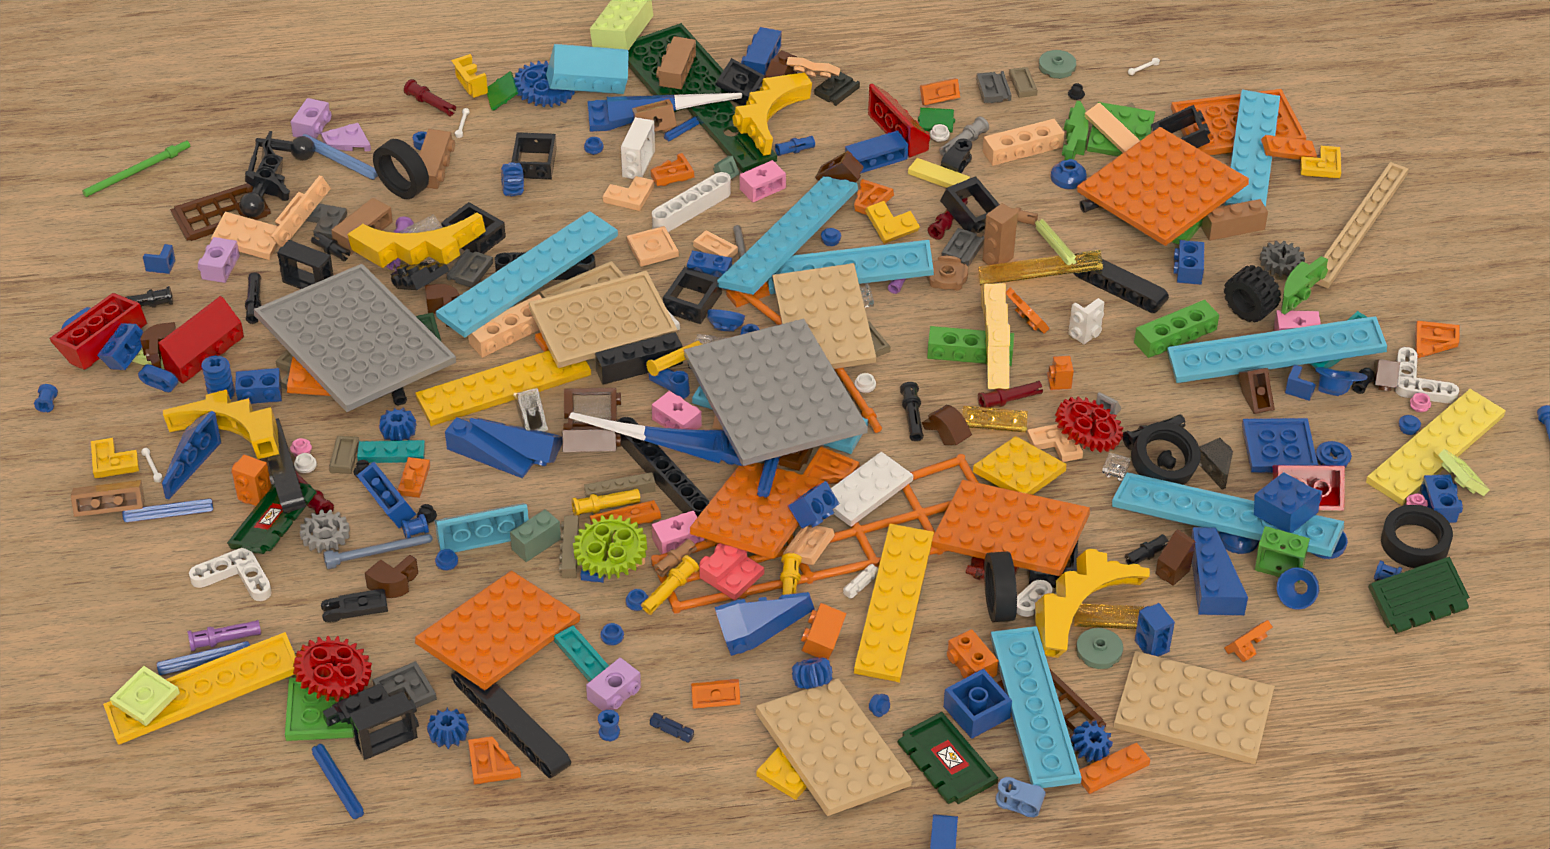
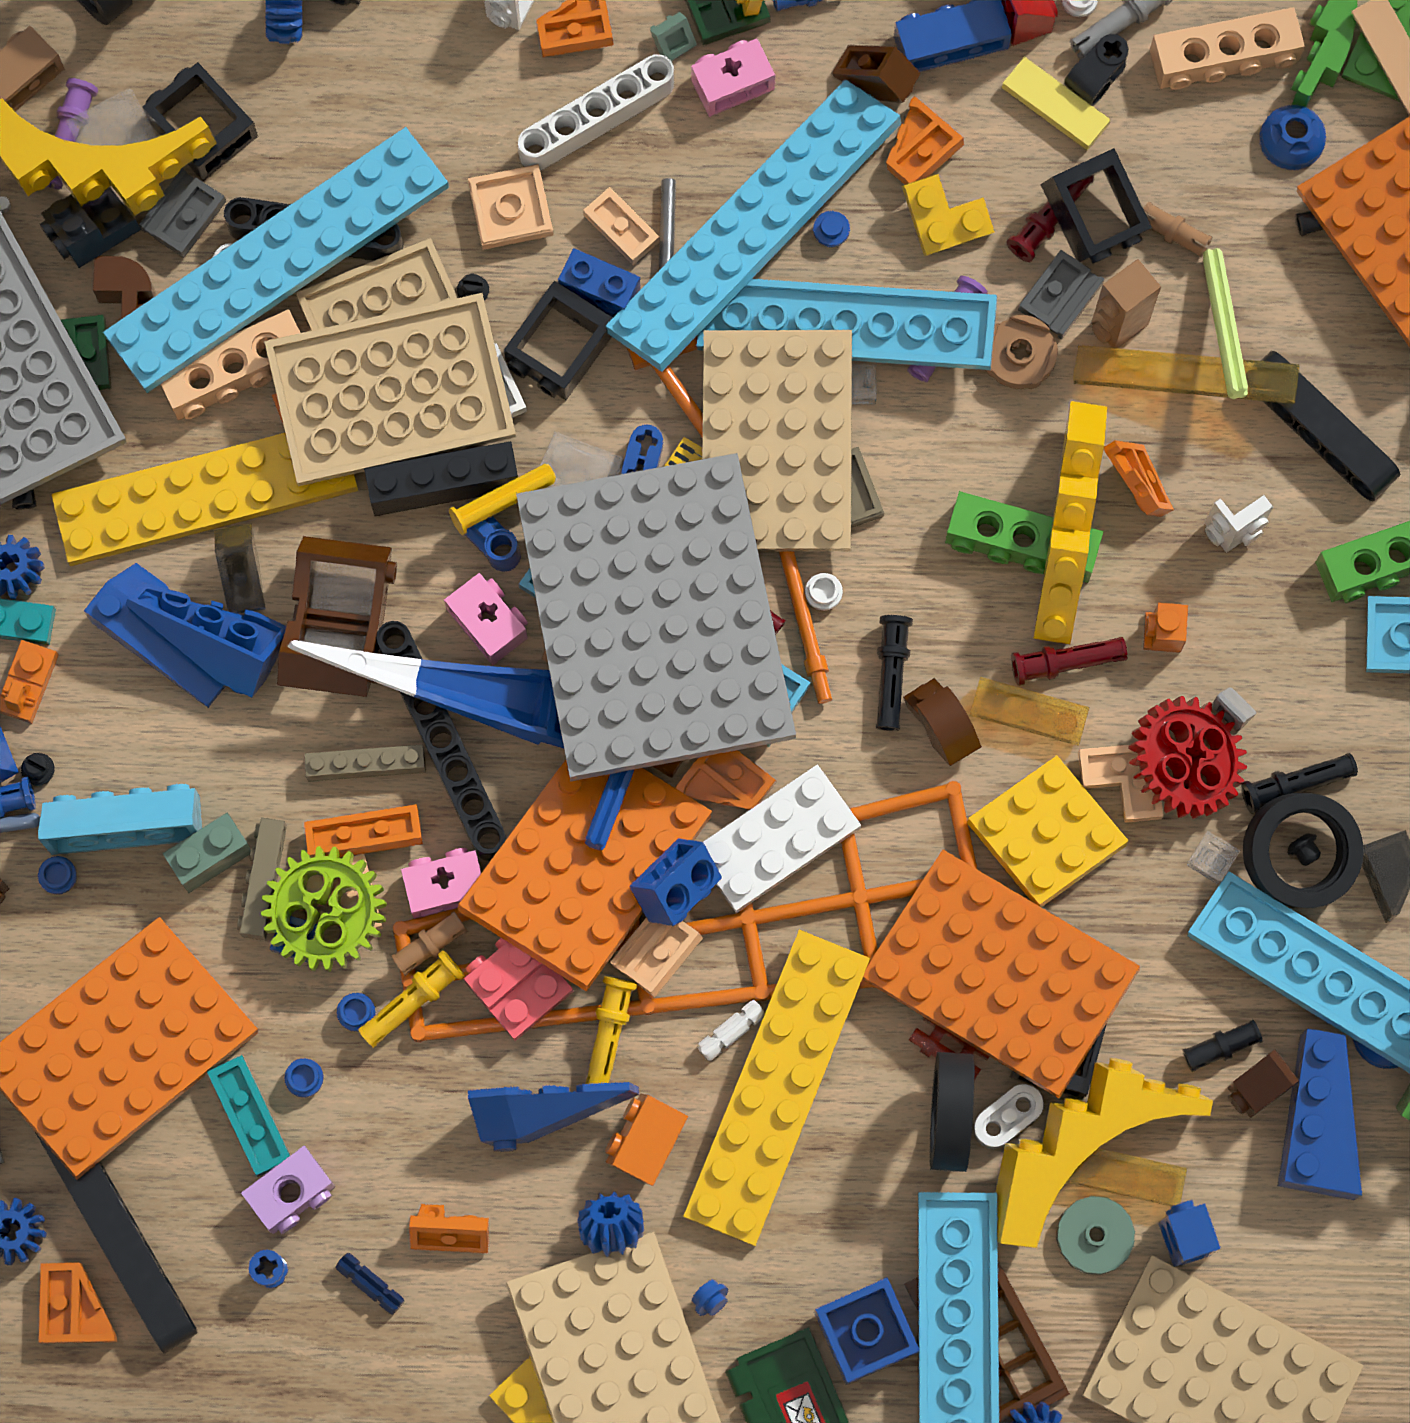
camera: 10 degrees right, 30 degrees up
yellow pin [571,489,640,517] -> none
light nougat plate [603,176,654,211] -> none
blue piece [707,309,745,332] -> none
orange brick [947,629,999,679] -> none
orange hinge [1224,620,1273,662] -> none

